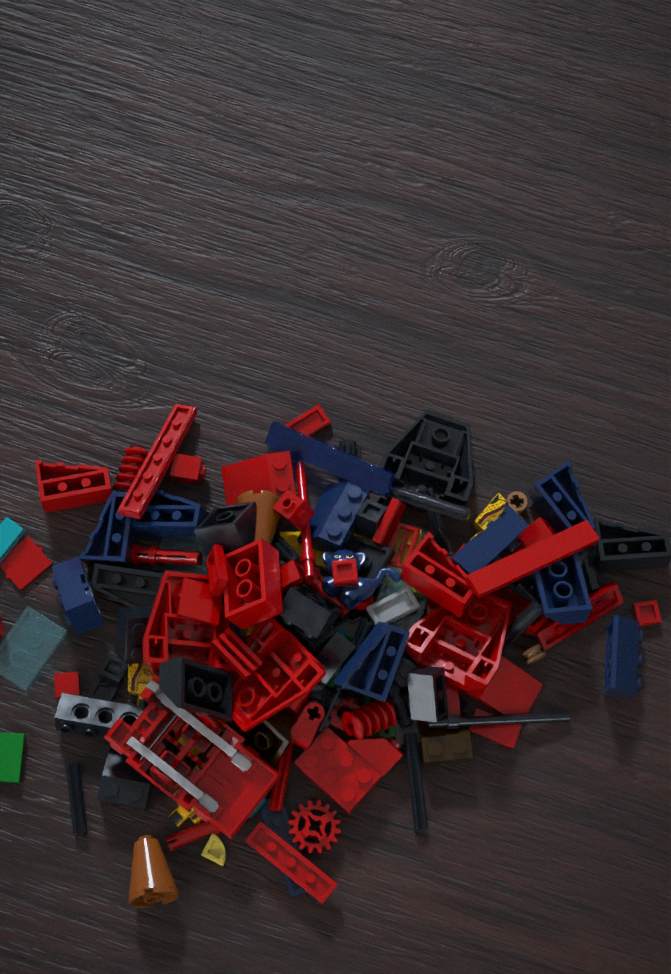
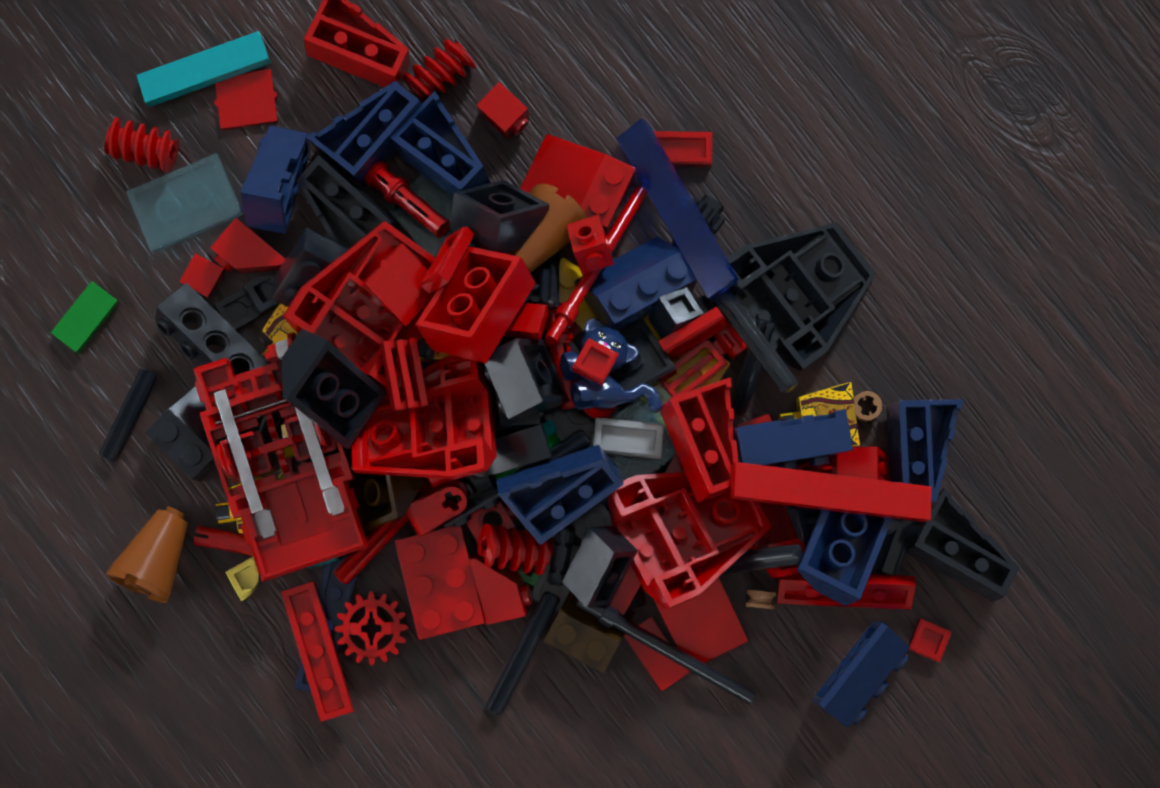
camera: 40 degrees right, 10 degrees up
red tile [118,404,198,519] -> none
none -> red slope [210,218,286,274]
none -> red gear [712,321,748,360]

